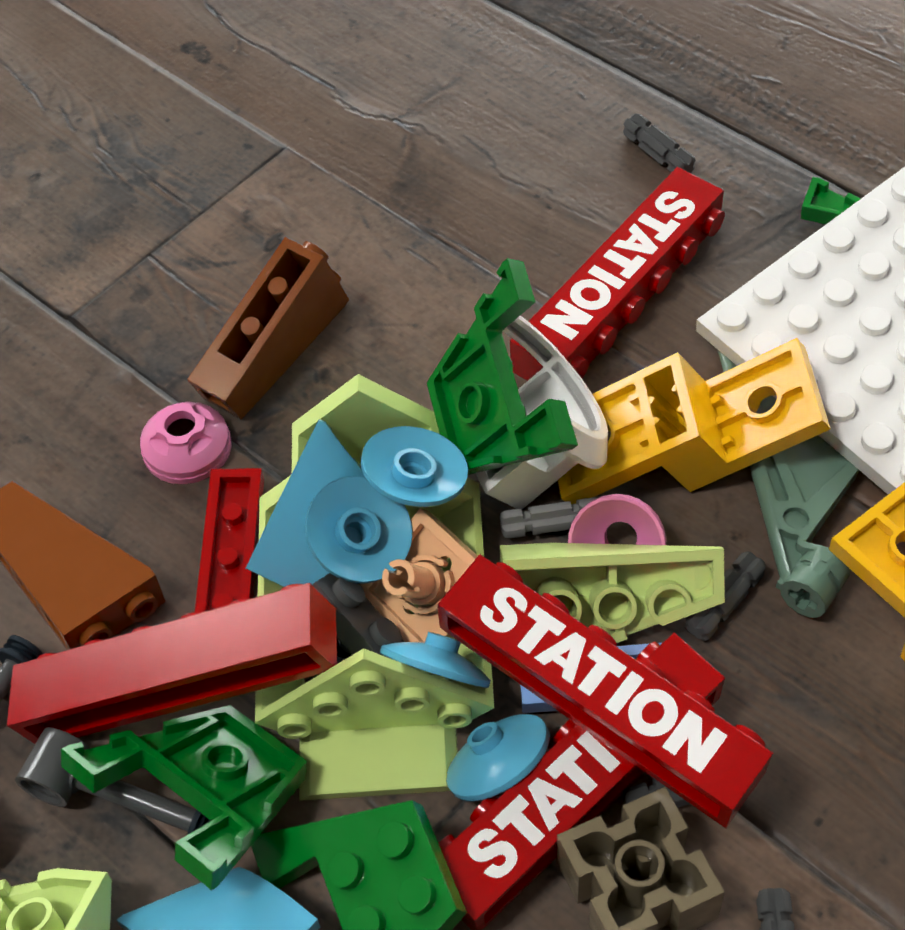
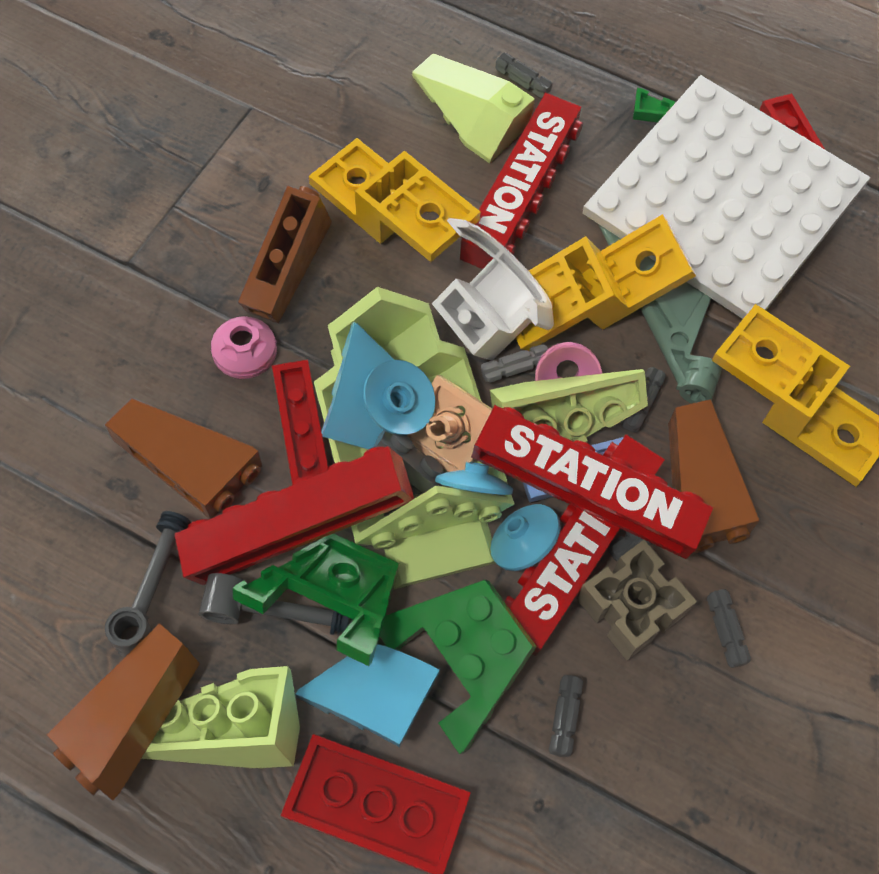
camera: 20 degrees left, 10 degrees up
medium azure dish [361,426,468,507] -> none
green wing [427,258,578,475] -> none
none -> yellow bracket [309,138,481,262]
none -> yellowish green wedge [412,54,535,163]
none -> dark orange slope [668,399,760,553]

